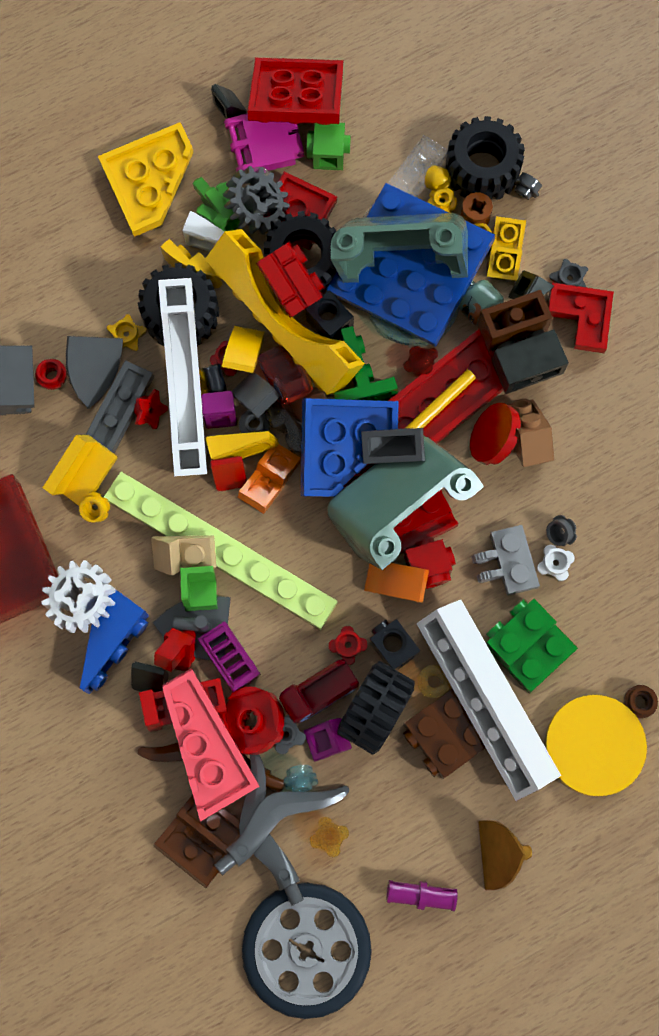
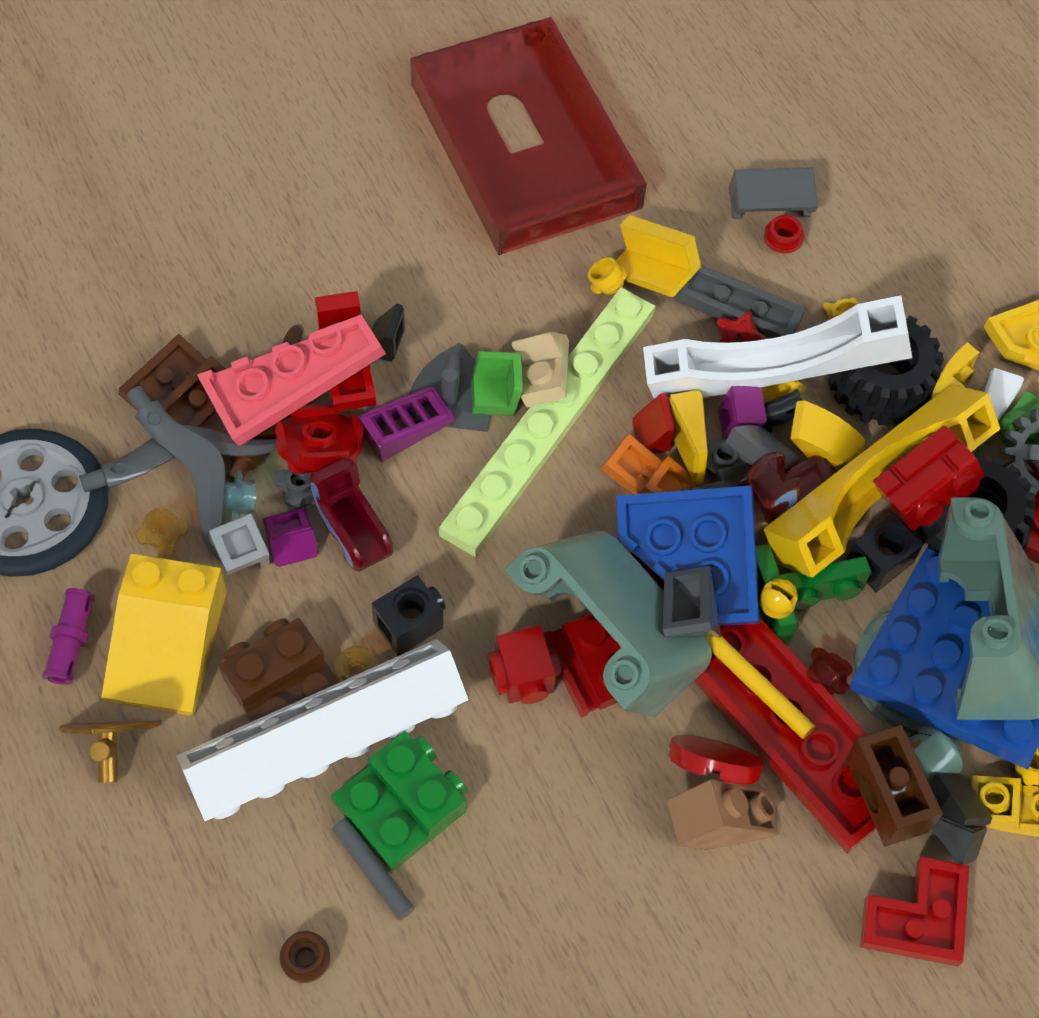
camera: 85 degrees right, 15 degrees down
white gear [41,560,116,633] -> none
dark grey shield [66,336,123,409] -> none
blue slope [80,589,149,694] -> none
red piece [154,628,196,672] -> none
red plate [329,626,368,665] -> none
black tyre [338,661,415,755] -> none
orange slope [364,563,429,603] -> none
light grey hinge [471,525,540,596] -> none
pearl dark grey brick [491,329,569,394] -> none
white plate [537,545,575,581] -> none
yellow tile [545,695,647,796] -> none
dark grey plate [546,515,577,546] -> none
dark grey plate [549,259,588,287] -> none
none -> yellow slope [101,554,227,716]
none -> light grey panel [209,513,269,576]
none -> dark grey piece [332,818,414,920]
none -> yellow hinge [759,578,798,619]
none -> pearl dark grey slope [931,773,992,826]

